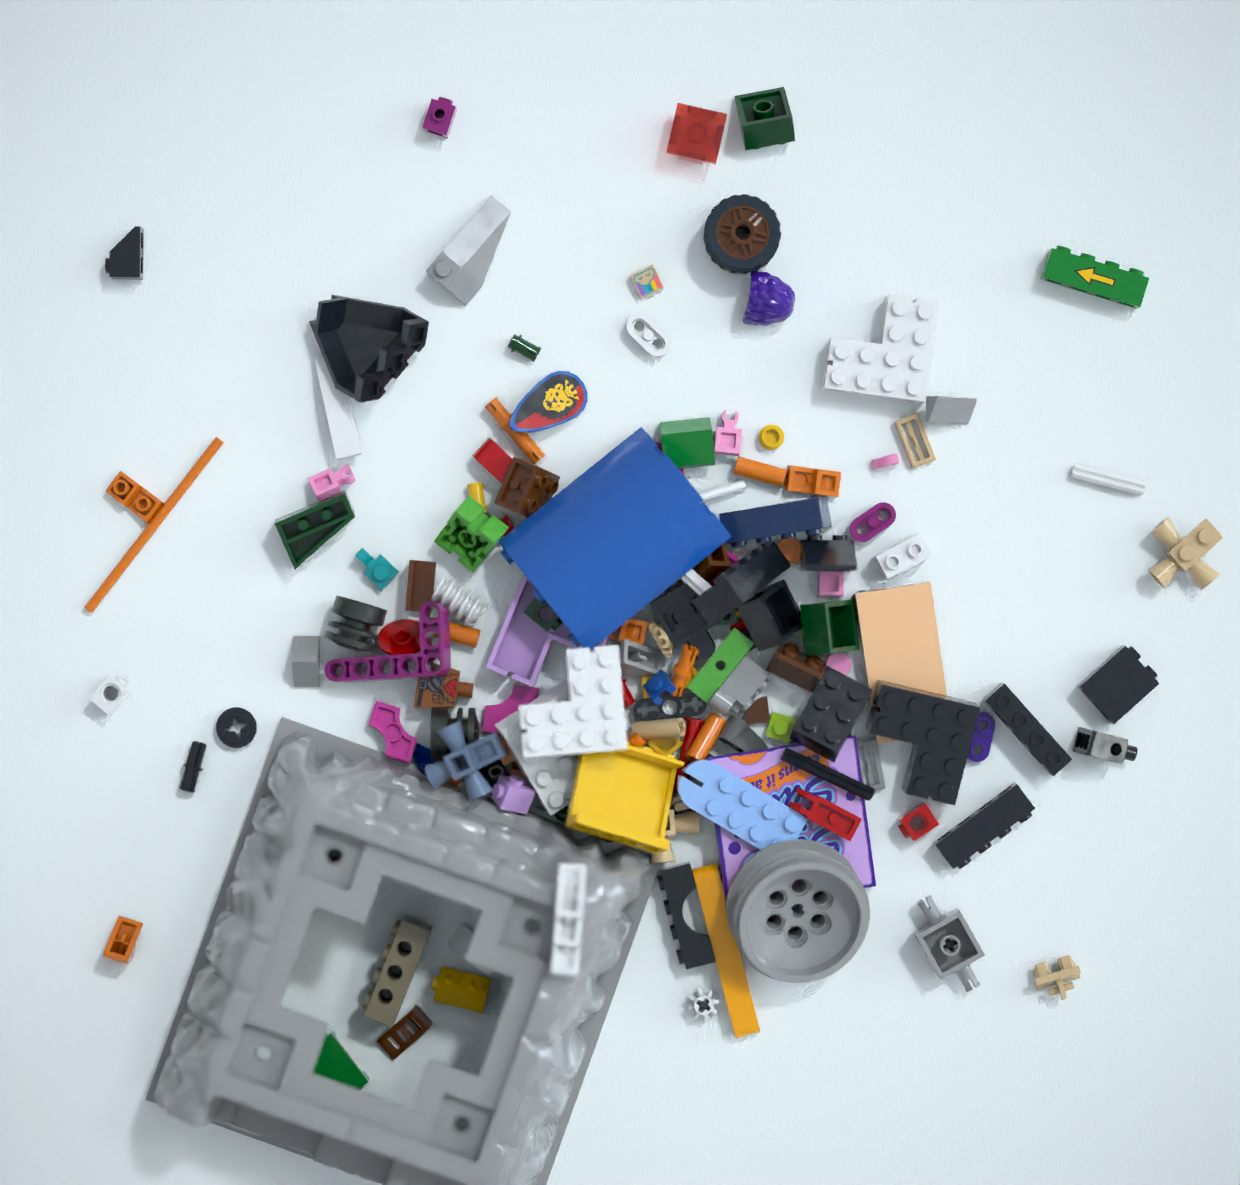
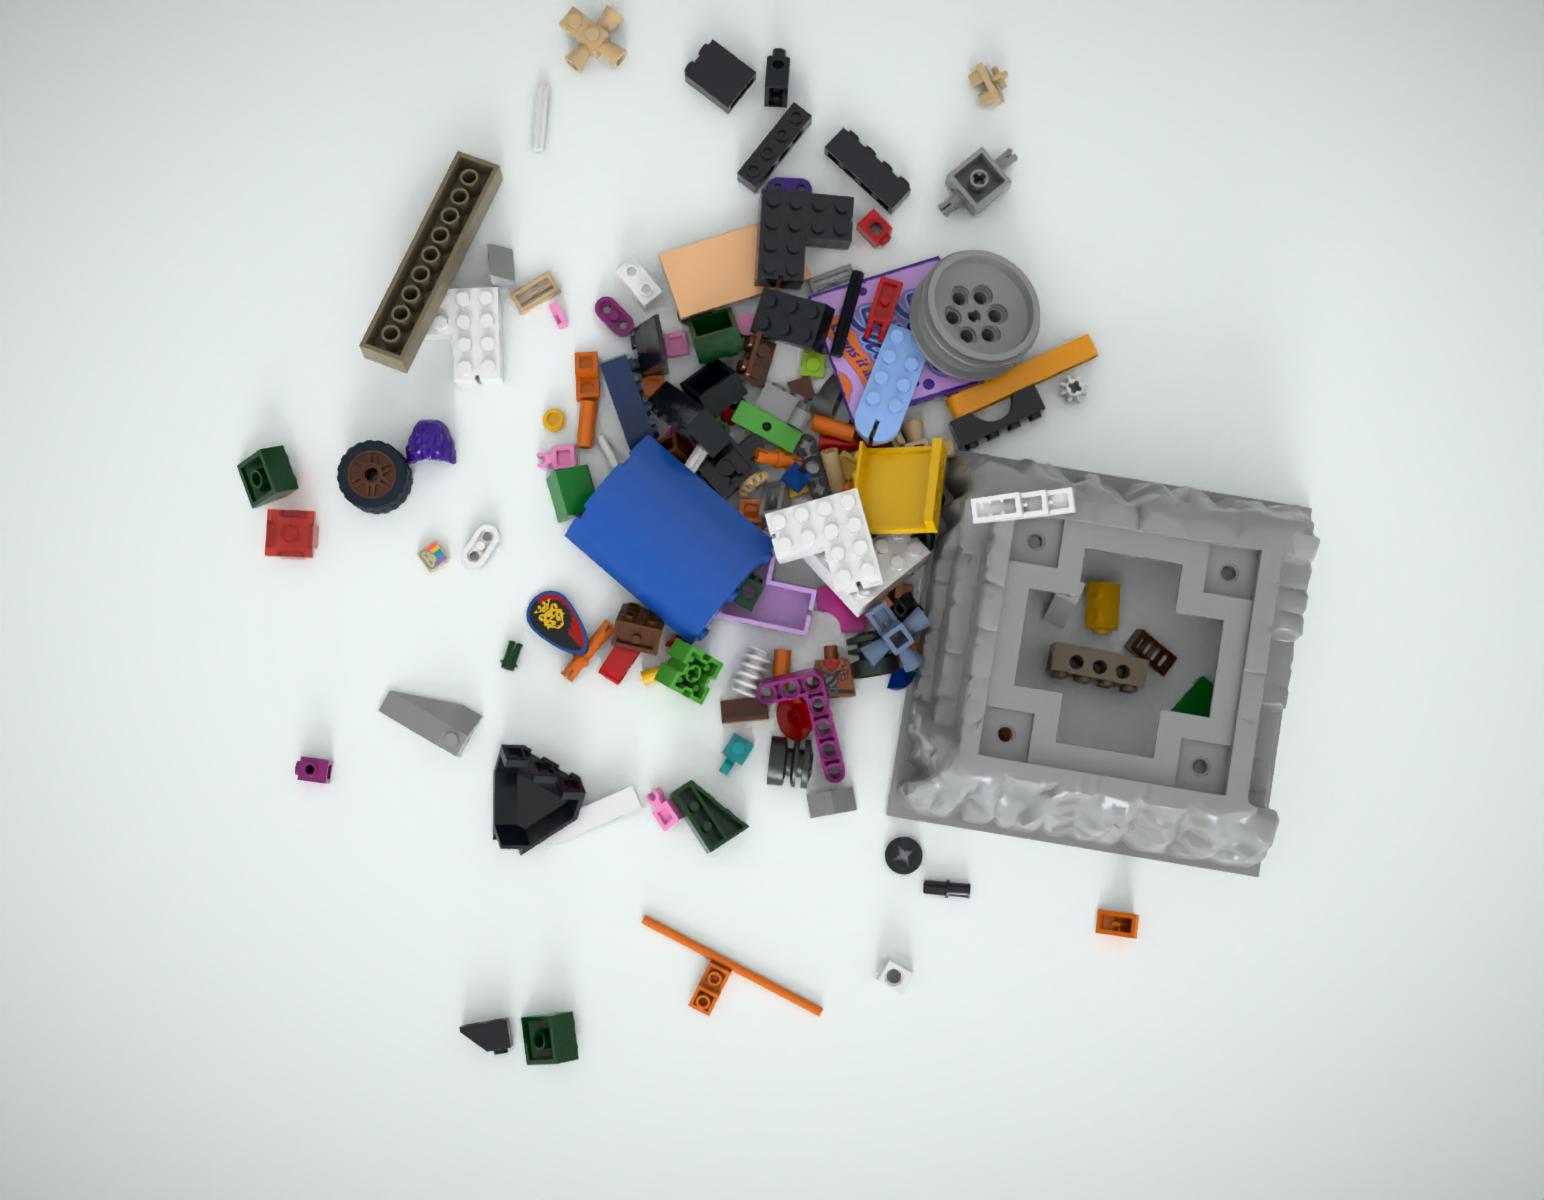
camera: 100 degrees left, 5 degrees down
dark pink tile [369,701,417,765] -> none
lavender brick [491,775,536,814] -> none
green brick [1040,245,1149,309] -> none
none -> dark tan brick [359,151,503,373]
none -> dark green slope [521,1011,579,1065]

